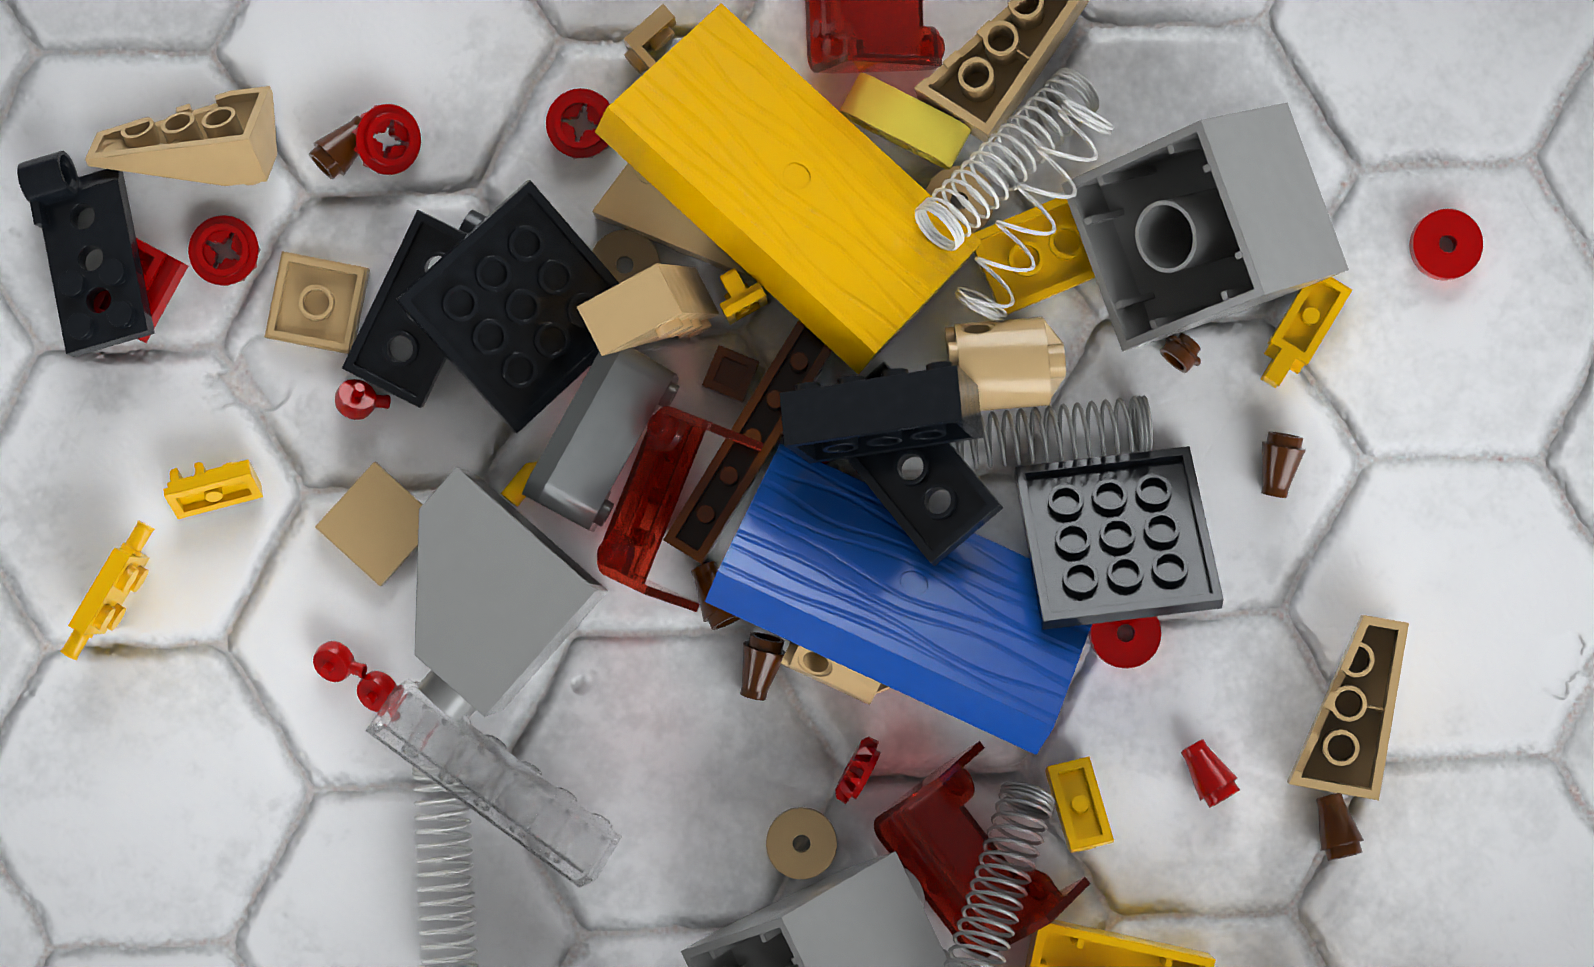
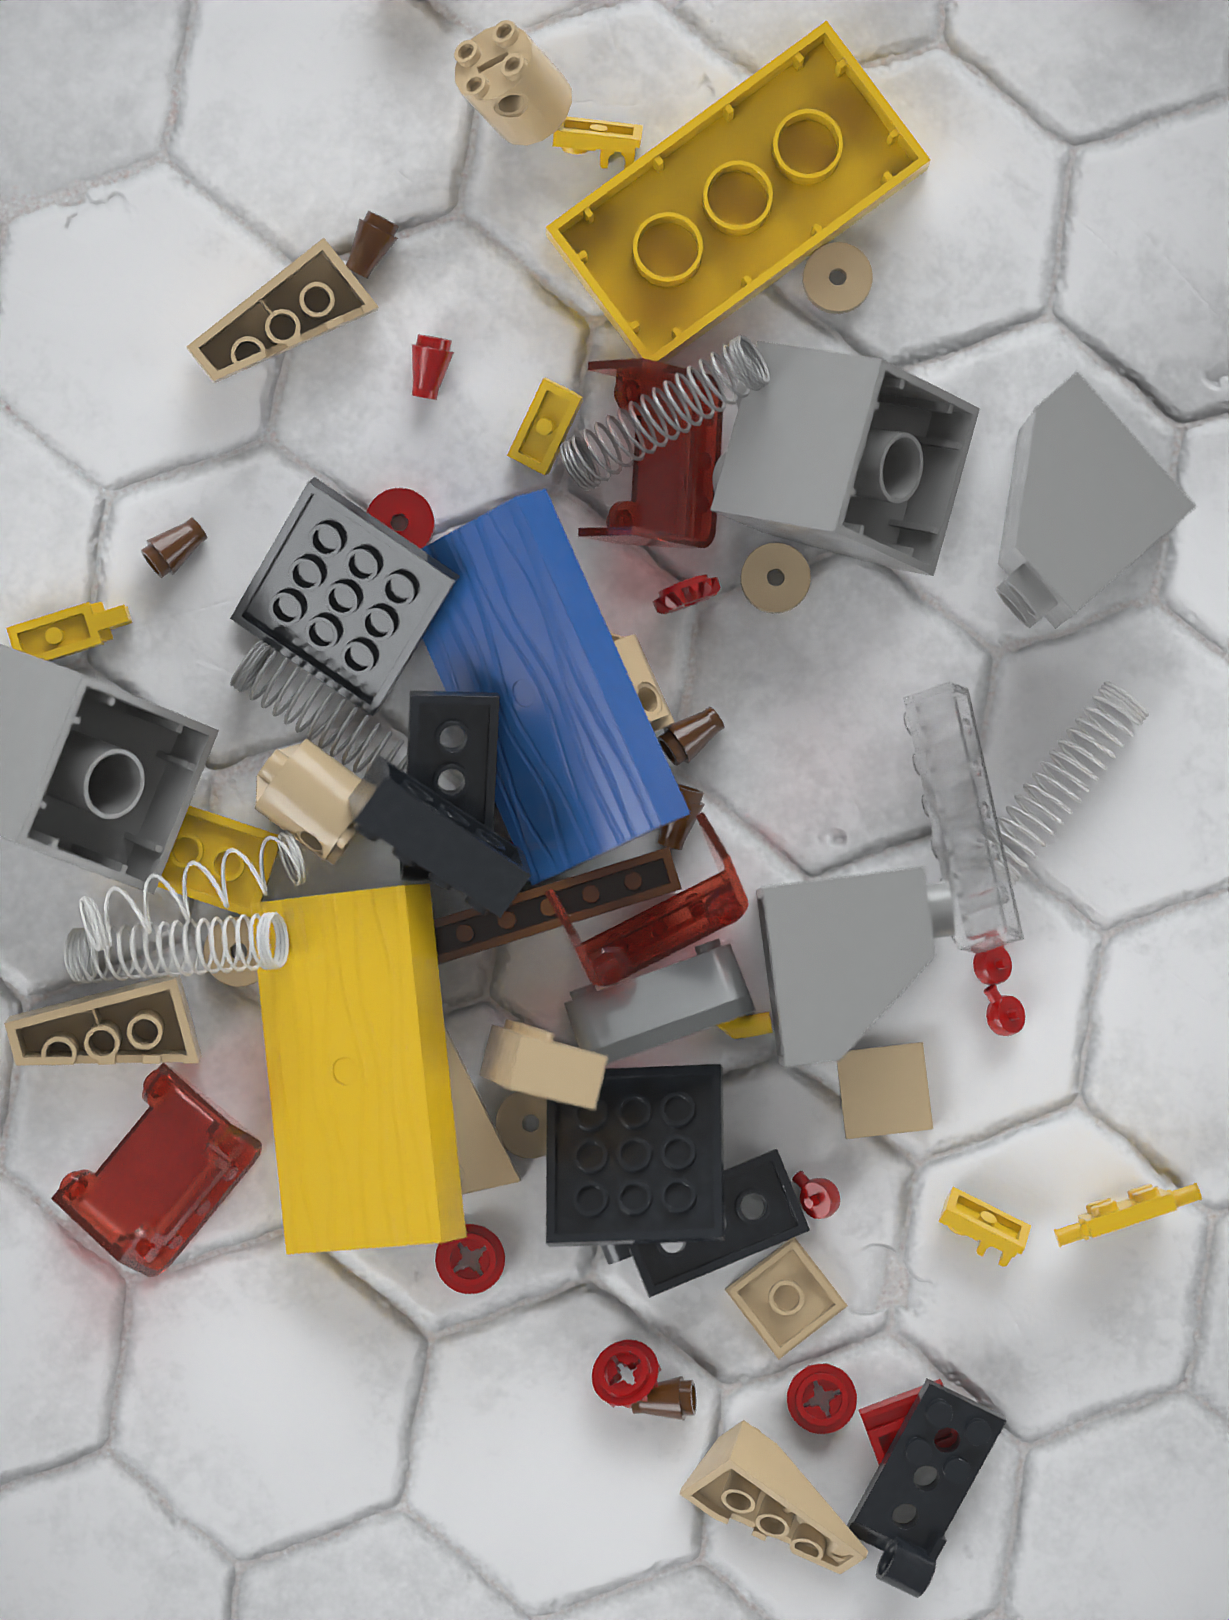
camera: 140 degrees left, 0 degrees up
tan bracket [624,4,676,75] -> none
reddish brown plate [702,345,760,403] -> none
yellow plate [719,268,768,325] -> none
light yellow beam [839,72,972,170] -> none
reddish brown plate [1160,333,1201,373] -> none

